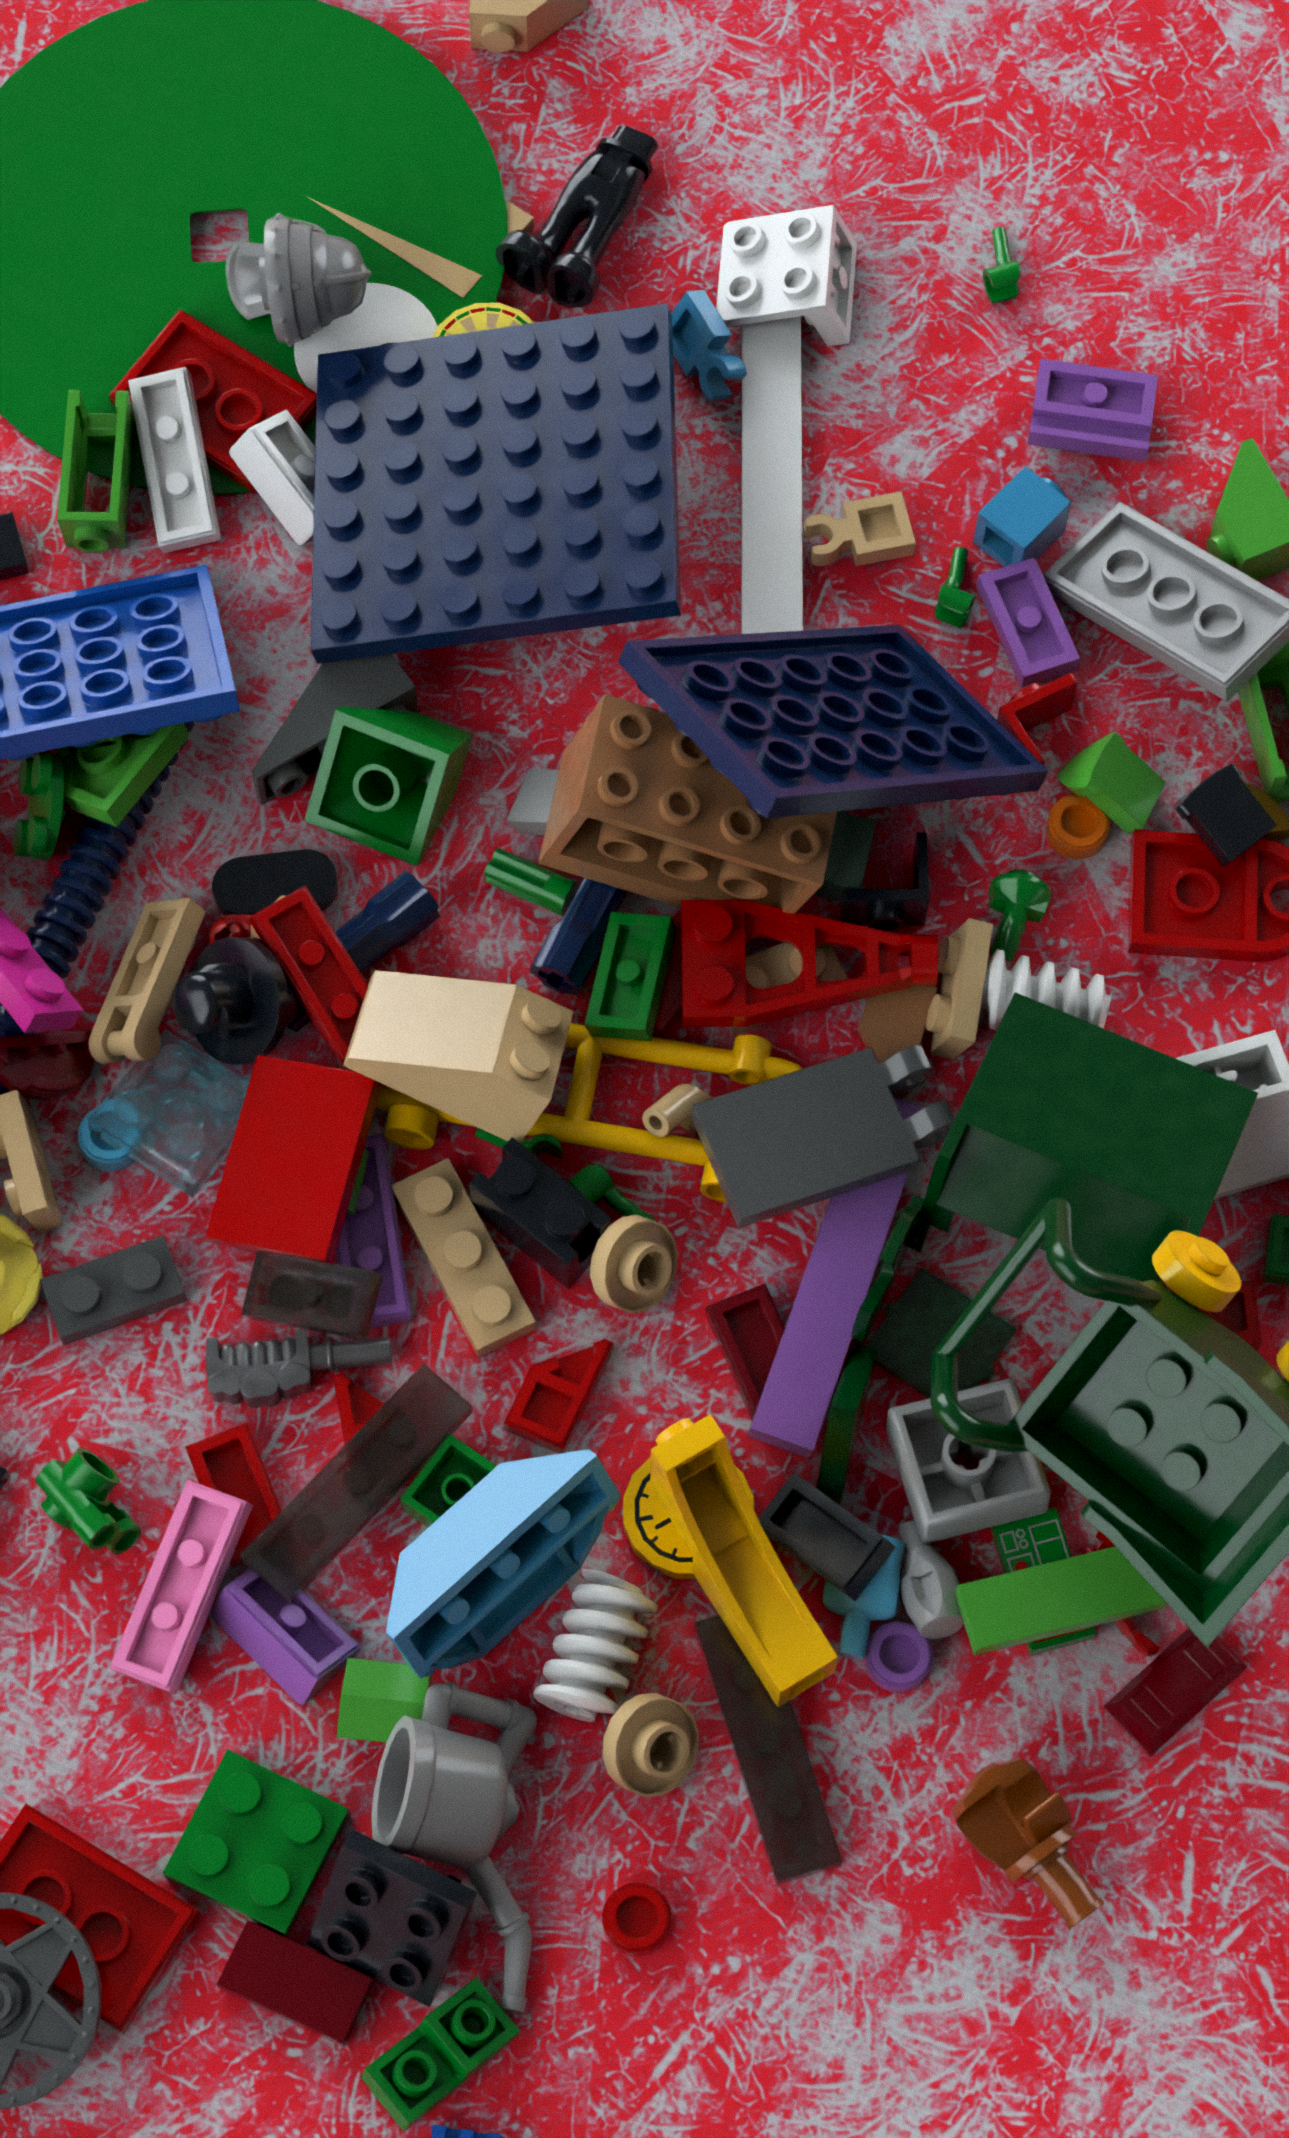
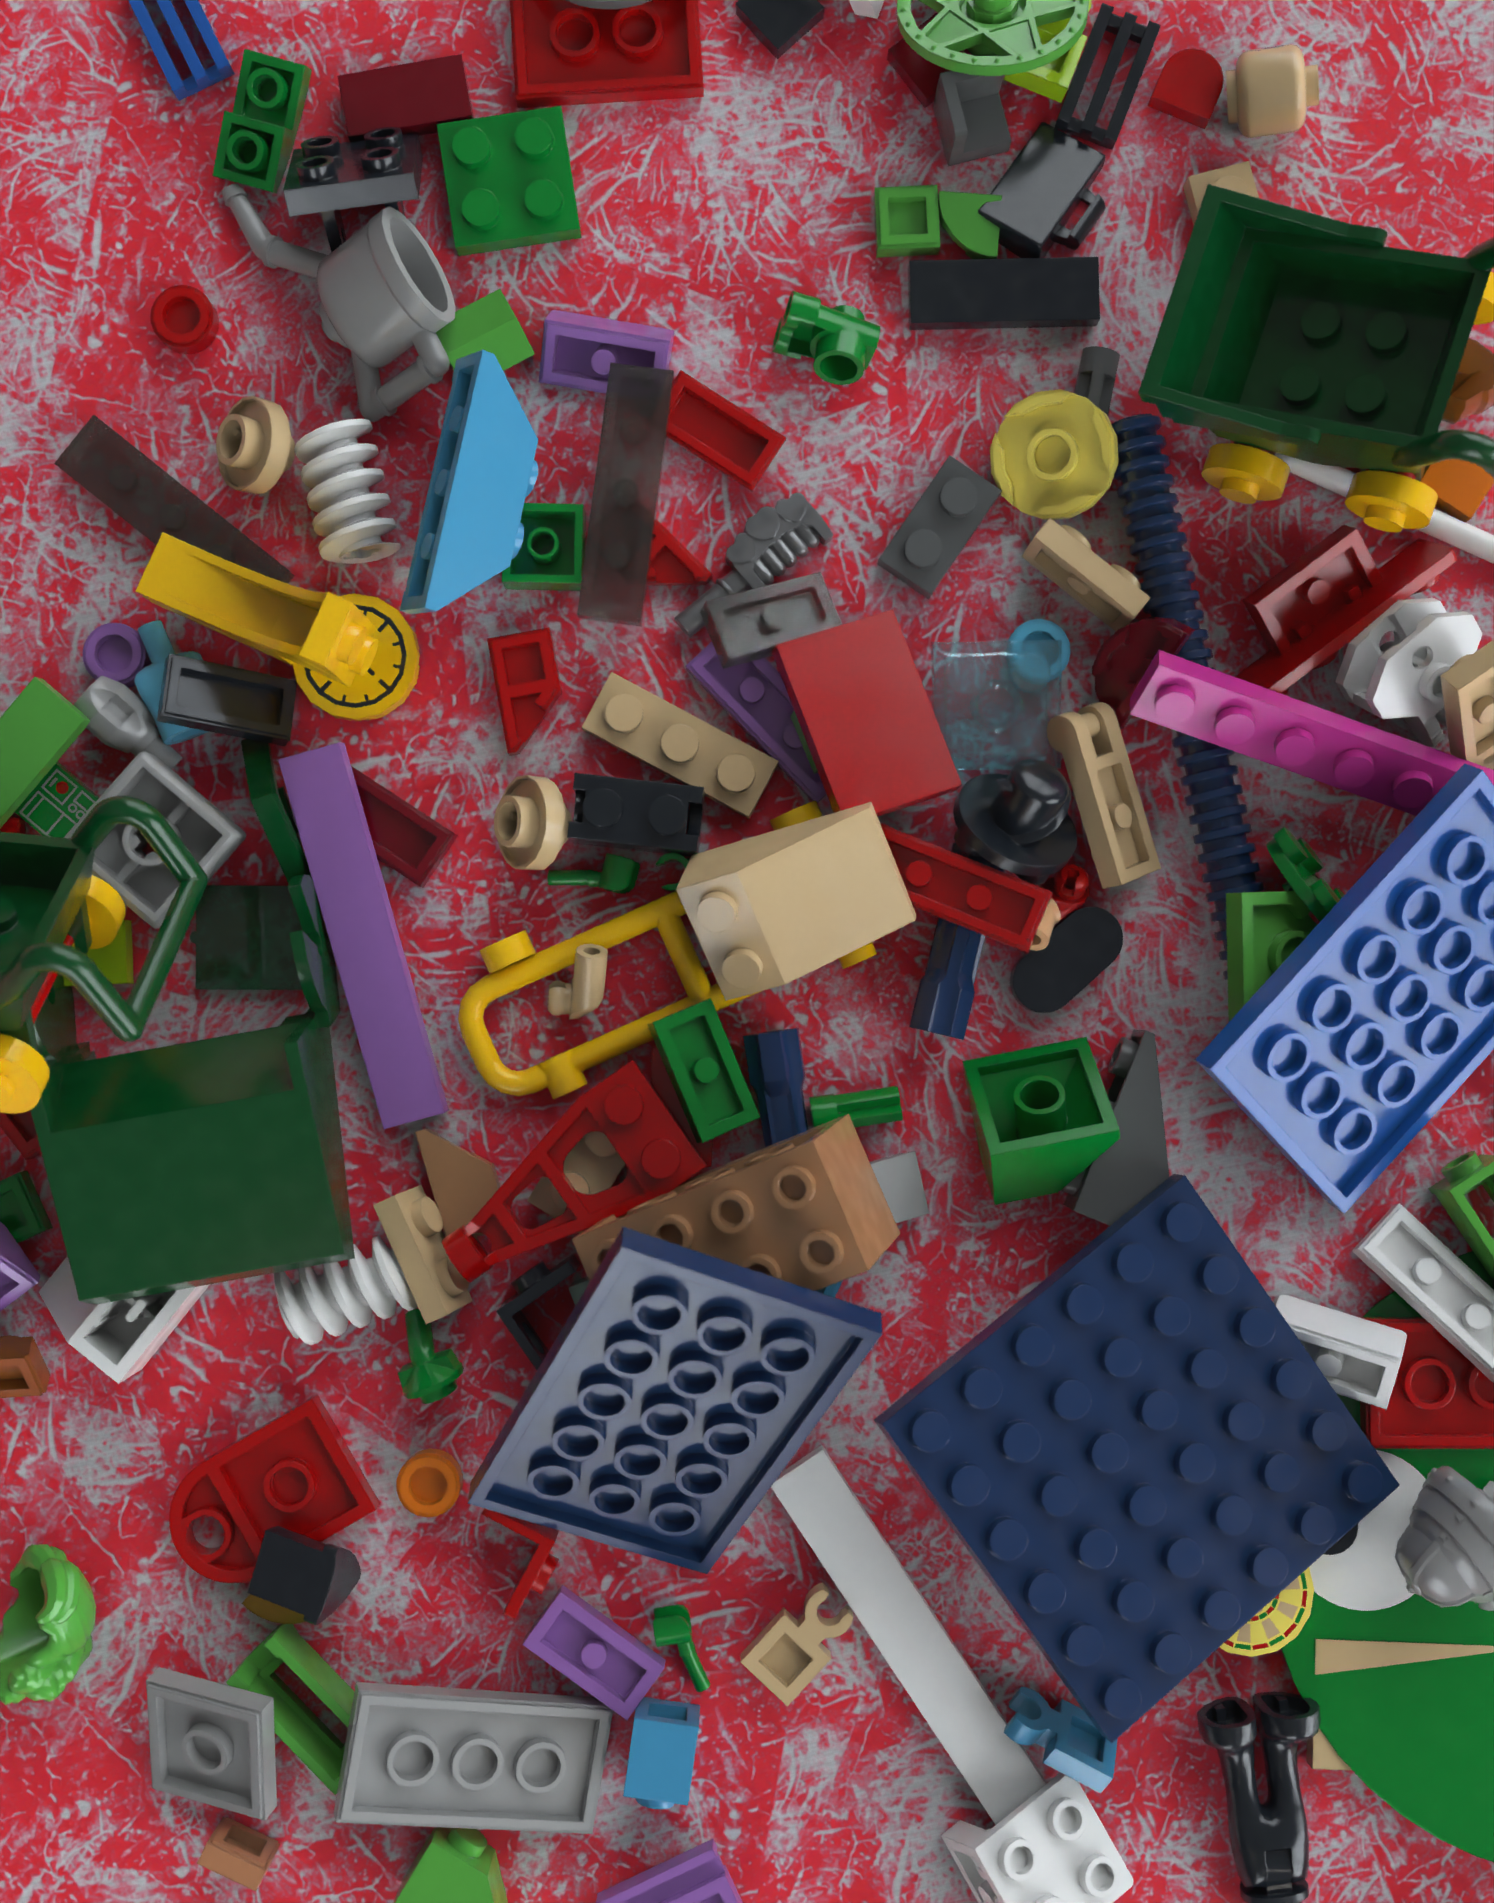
camera: 145 degrees right, 20 degrees up
bright pink tile [109,1480,253,1695] -> none
dark grey tile [690,1045,954,1228] -> none
bright green tile [1057,731,1166,834] -> none

